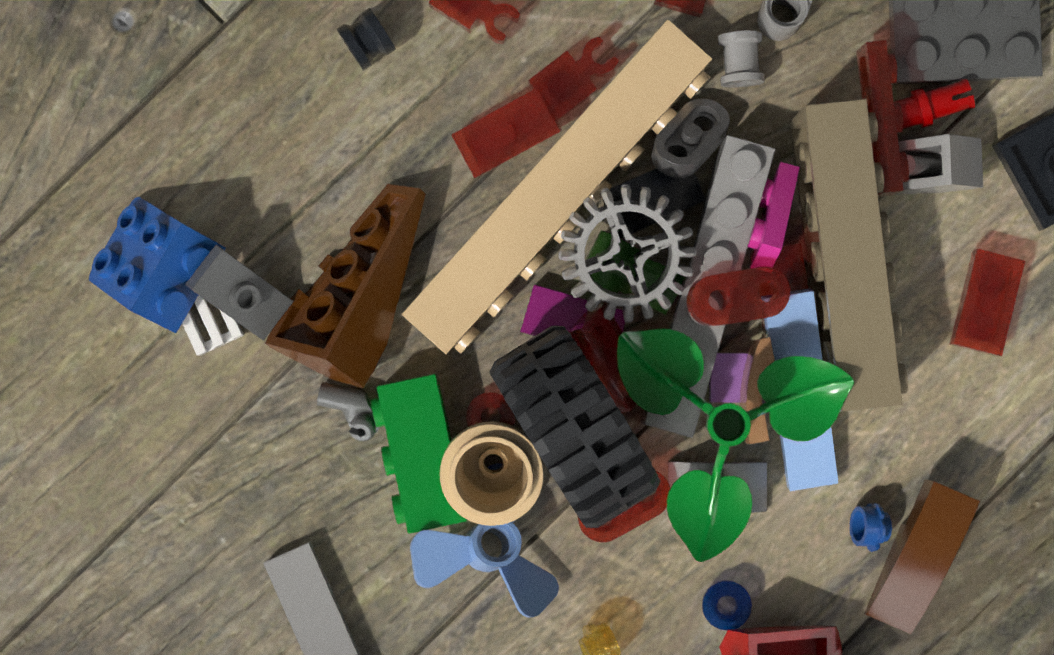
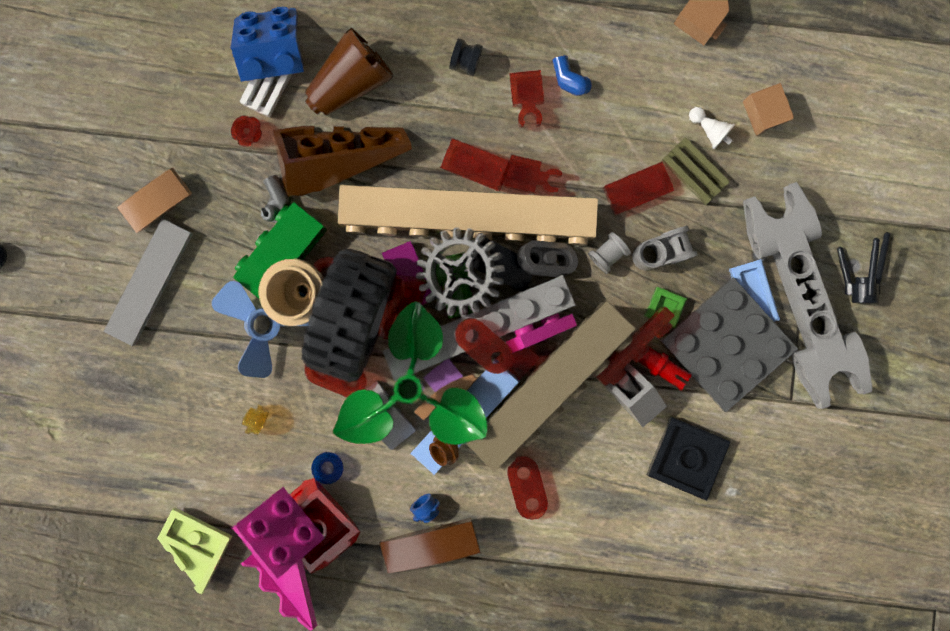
camera: 50 degrees right, 0 degrees up
dark grey plate [185,245,293,341] -> none
clear red plate [949,249,1025,357] -> none
none -> medium nougat slope [117,168,192,233]
none -> clear red plate [231,115,262,147]
none -> reddish brown cone [305,27,394,116]
none -> reddish brown plate [429,437,459,466]
none -> clear red plate [507,455,548,520]
none -> bright green tile [644,287,687,328]

